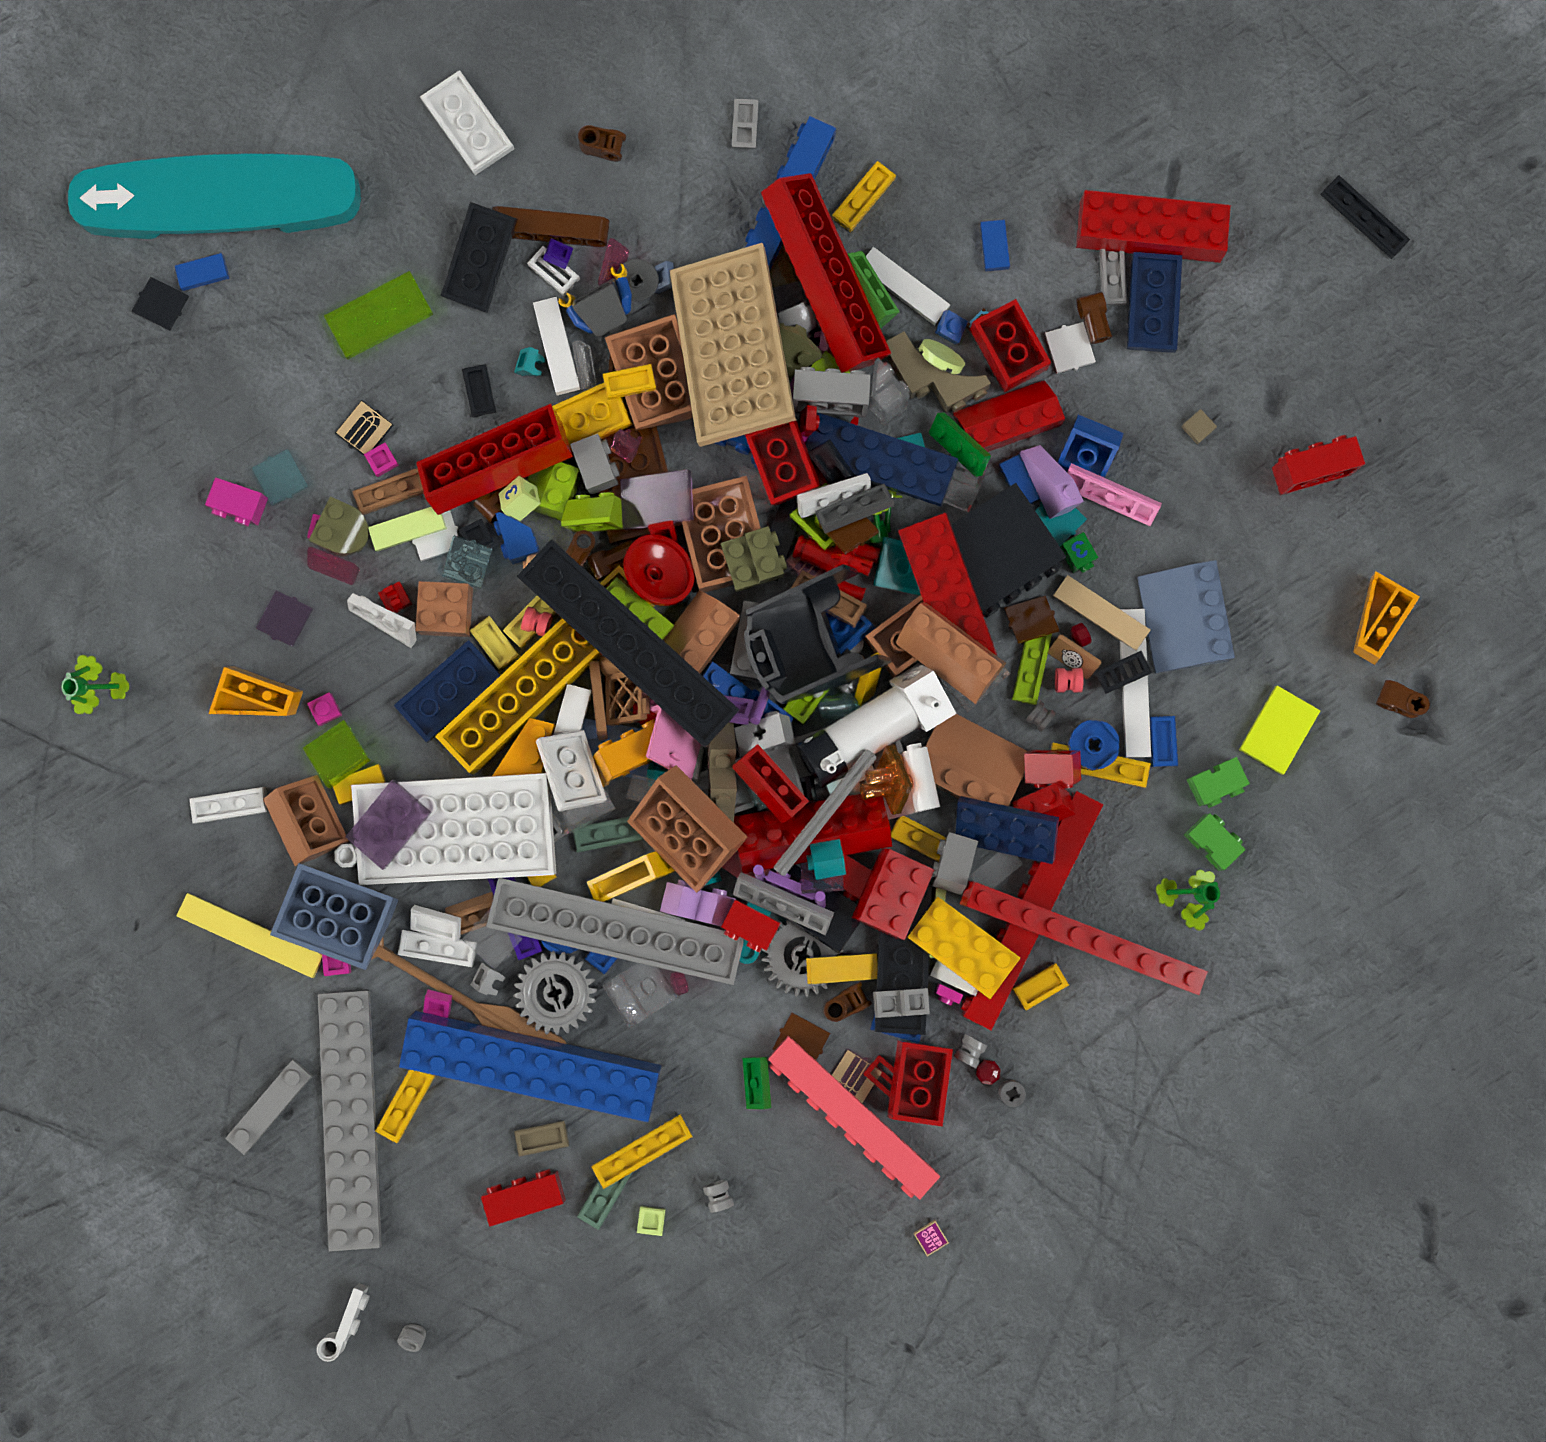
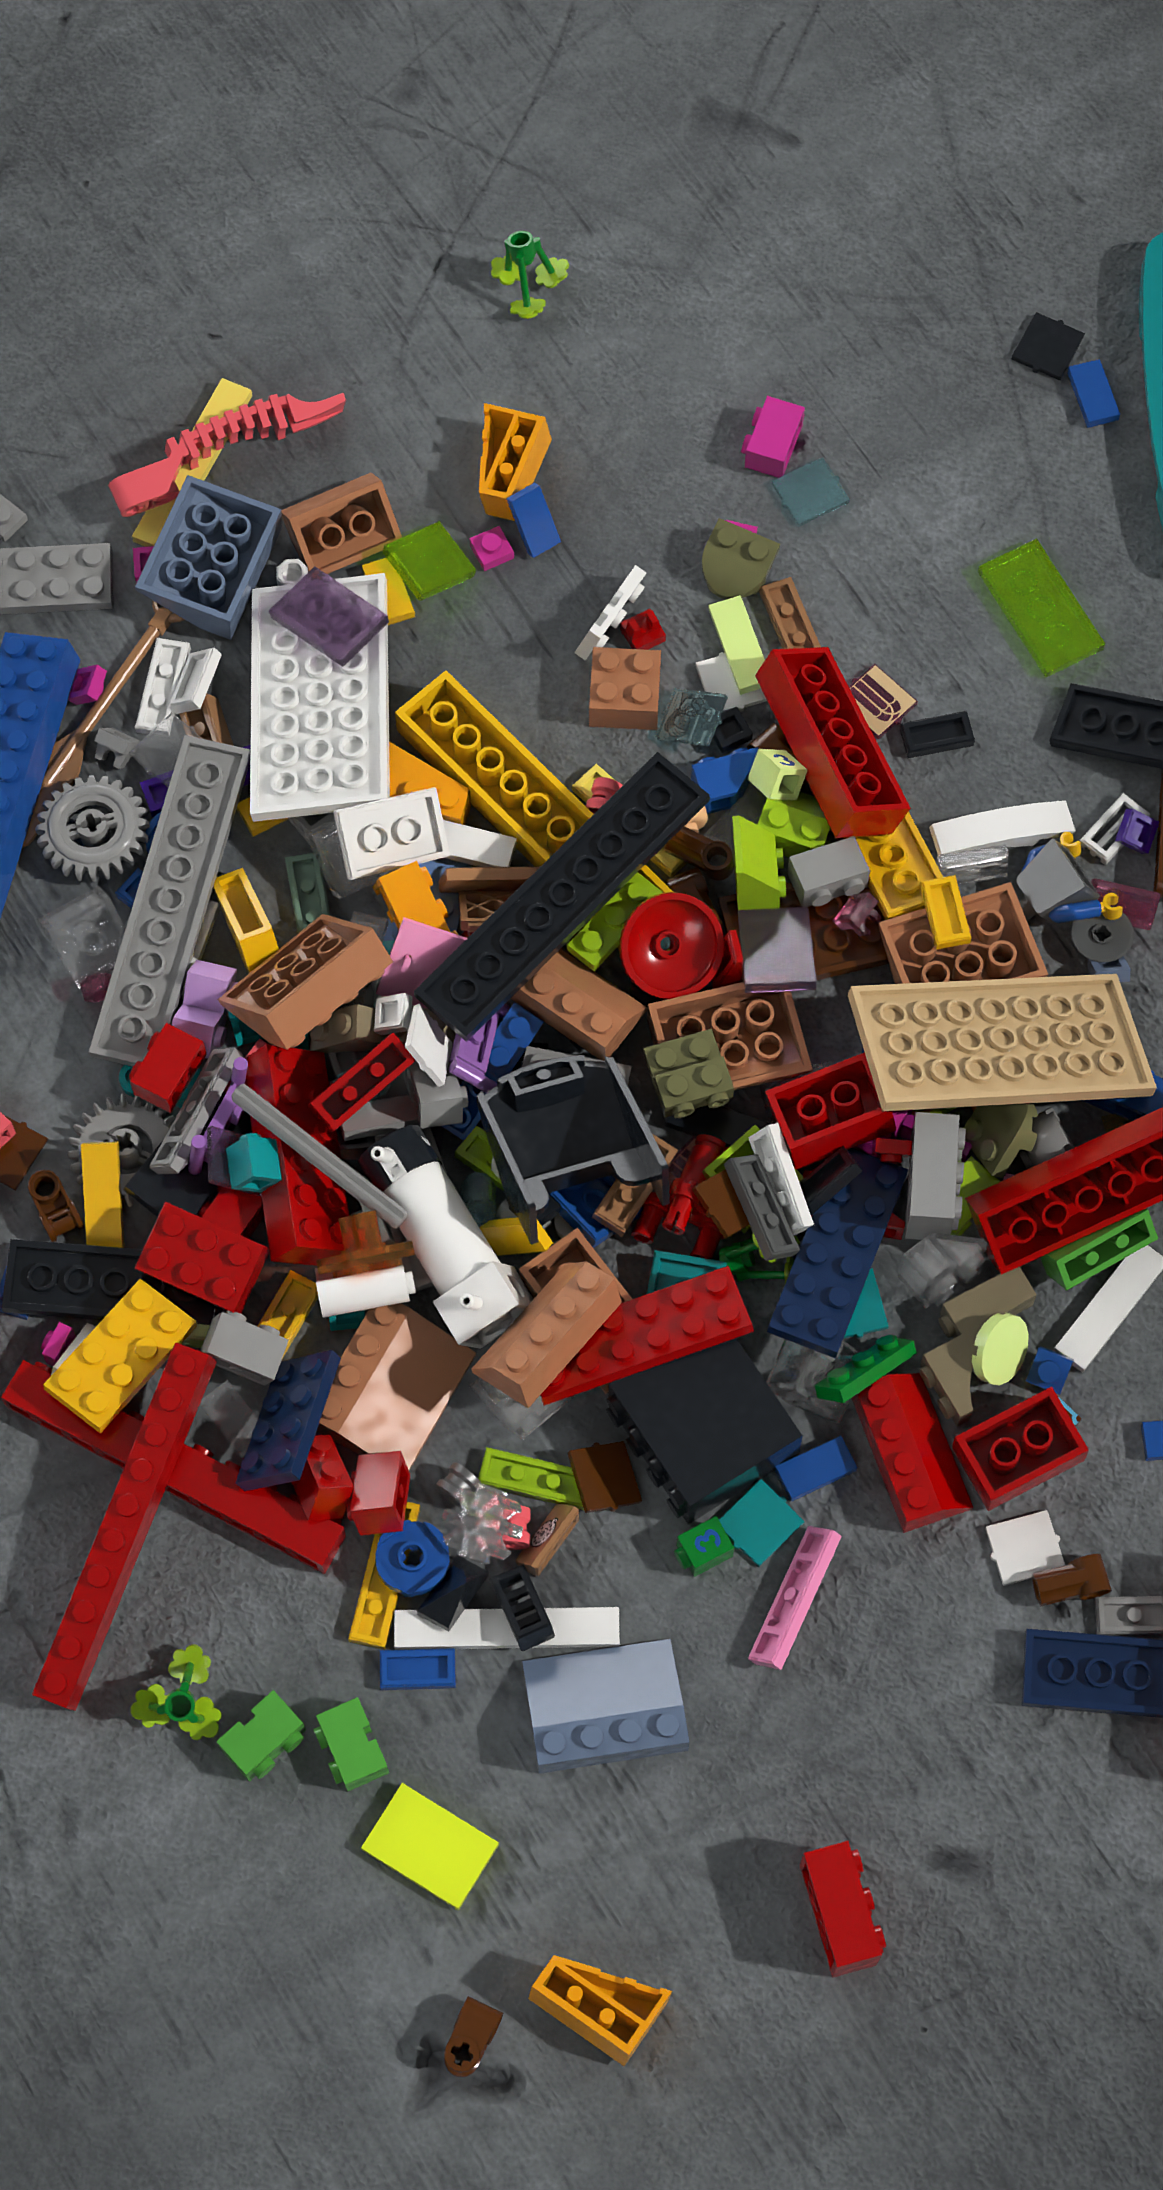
camera: 90 degrees right, 15 degrees down
white tile [190,787,269,824] -> none
clear purple piece [256,590,313,647] -> none
clear pink slope [307,547,360,585] -> none
piece [335,400,394,456] -> none
dark pink plate [364,442,399,477] -> none
dark blue plate [394,640,501,743] -> none
light yellow tile [470,616,520,670] -> none
teal tile [514,347,545,377] -> none
light grey slope [873,988,930,1018] -> none
yellow tile [1012,963,1069,1010] -> none
lavender slope [1019,445,1084,519] -> none
tan tile [1053,575,1151,651] -> none
blue slope [1057,414,1124,478] -> none
dark red tile [1070,623,1092,648] -> none
dark tan tile [1181,409,1217,445] -> none
none -> coral piece [108,393,346,517]
none -> white tile [374,993,413,1035]
none -> white piece [405,1003,453,1087]
none -> black slope [417,1555,489,1632]
none -> clear gear [442,1483,523,1565]
none -> blue tile [506,482,561,558]
none -> piece [849,664,918,740]

